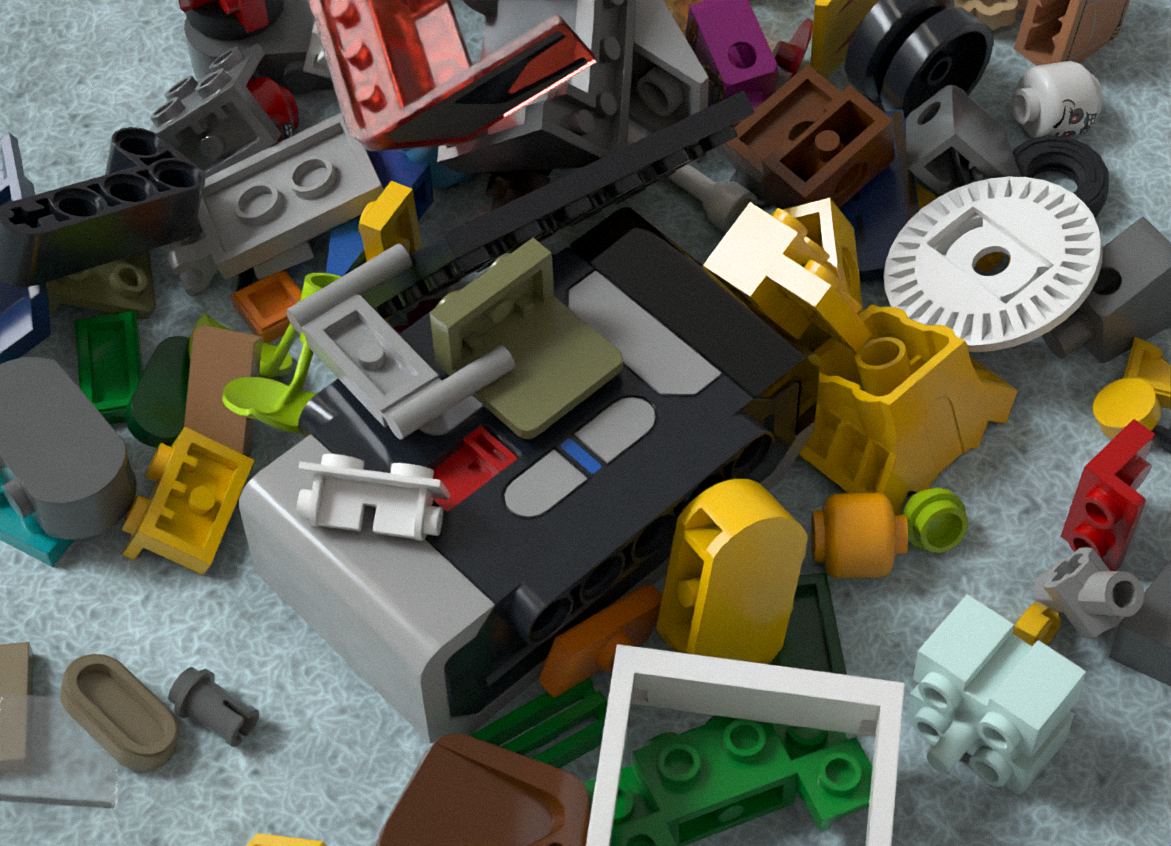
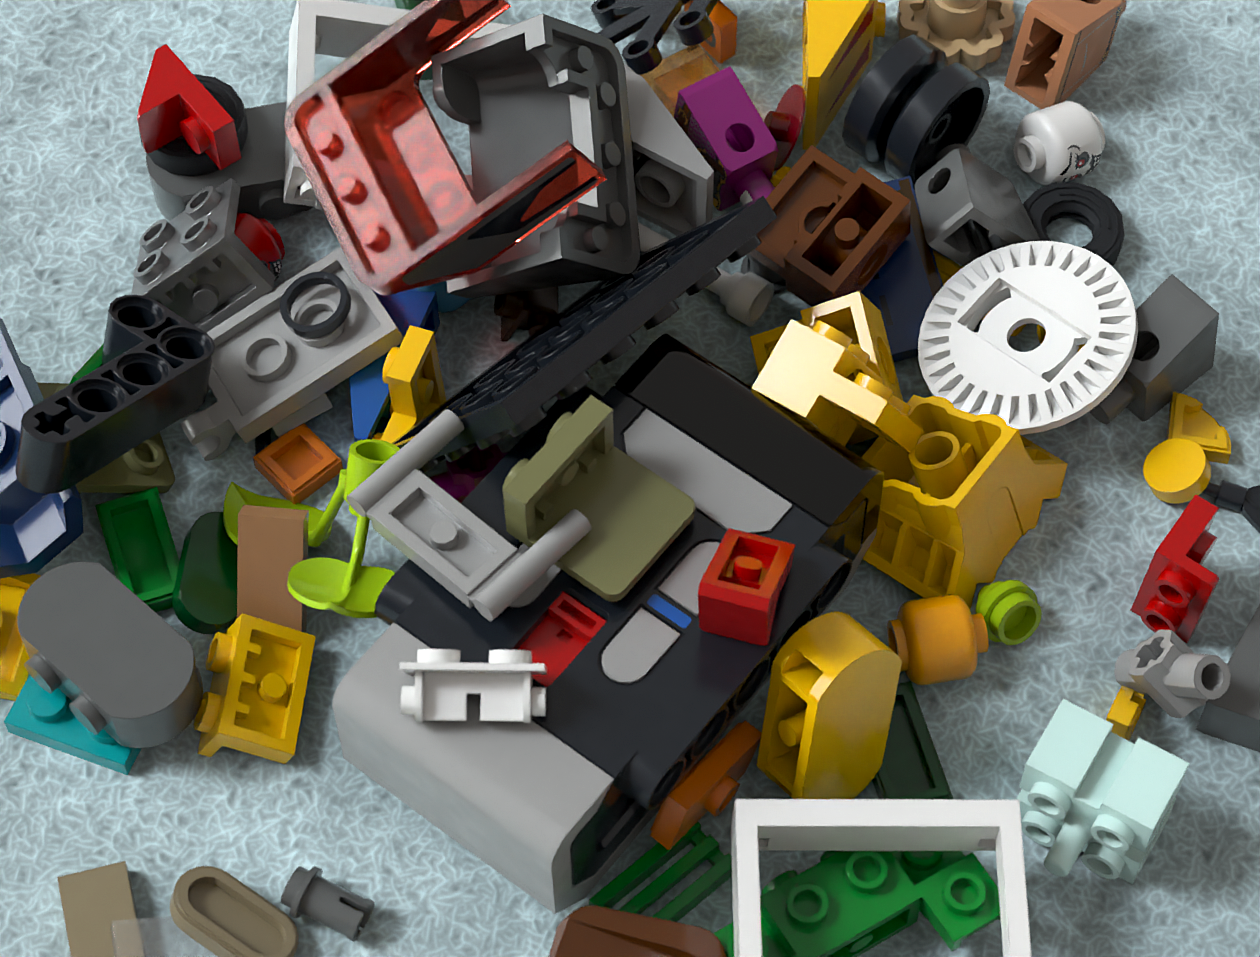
camera: 10 degrees left, 5 degrees up
none -> black piece [280,271,351,338]
none -> red slope [697,528,796,646]

